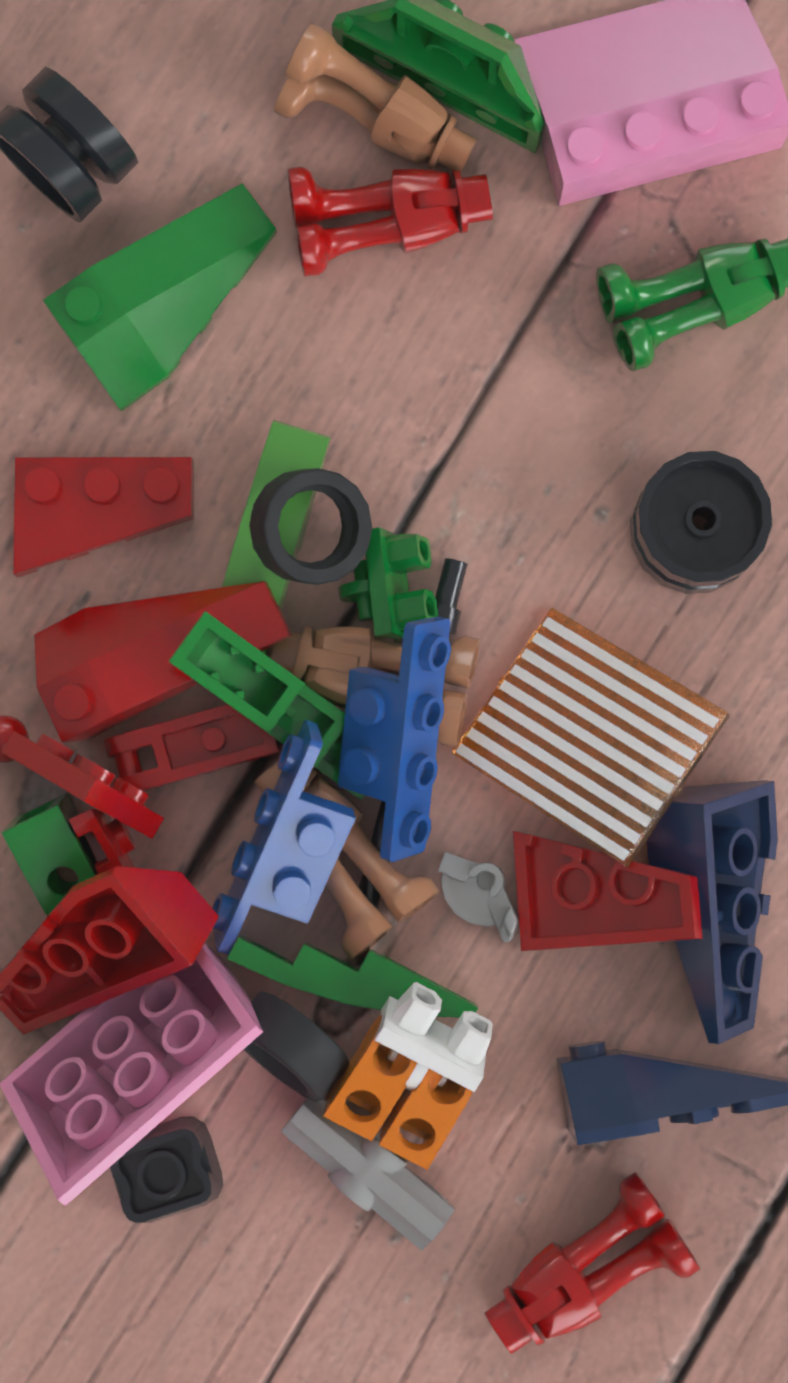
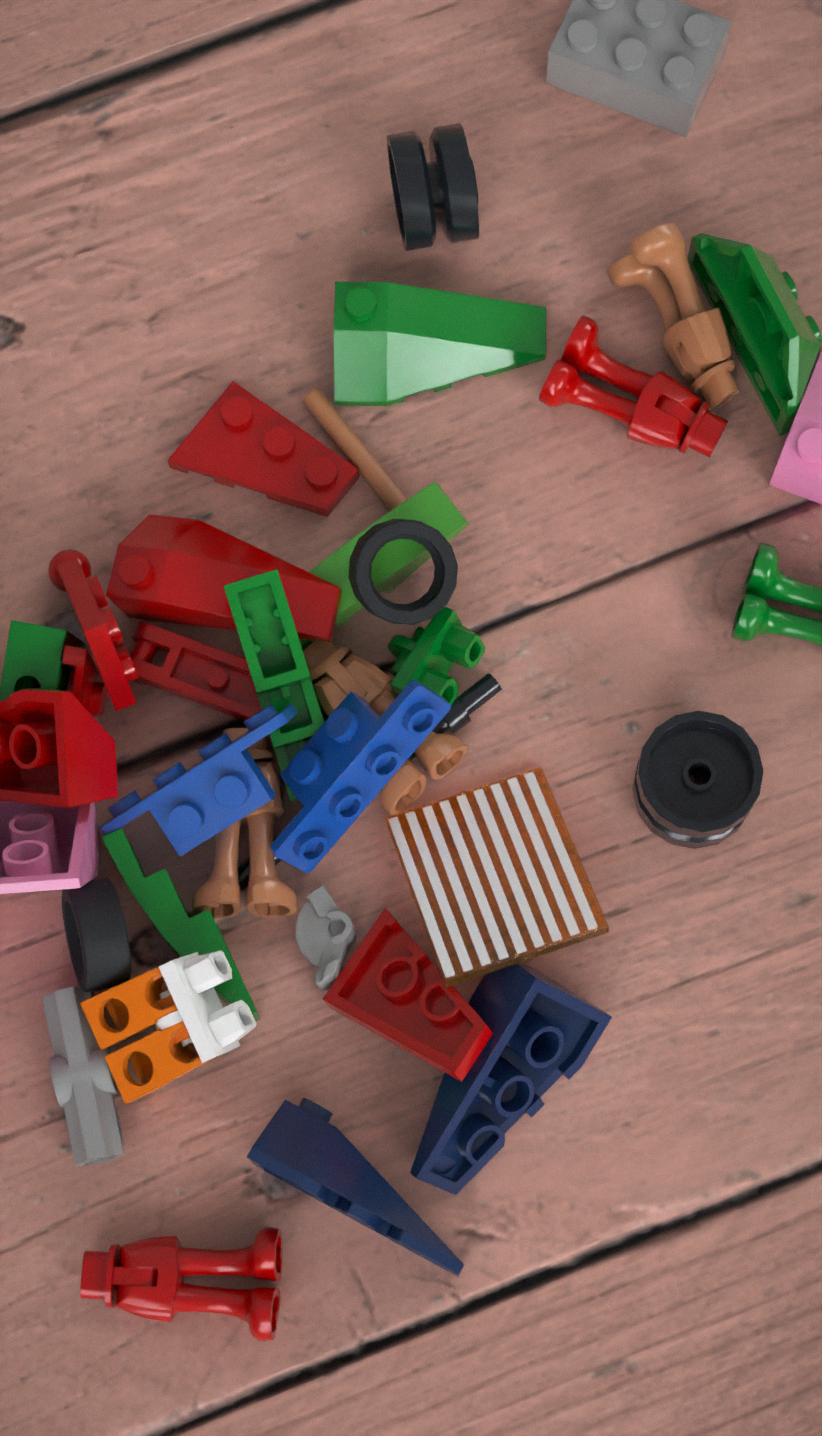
camera: 35 degrees right, 10 degrees down
none -> nougat bar [302,389,408,511]

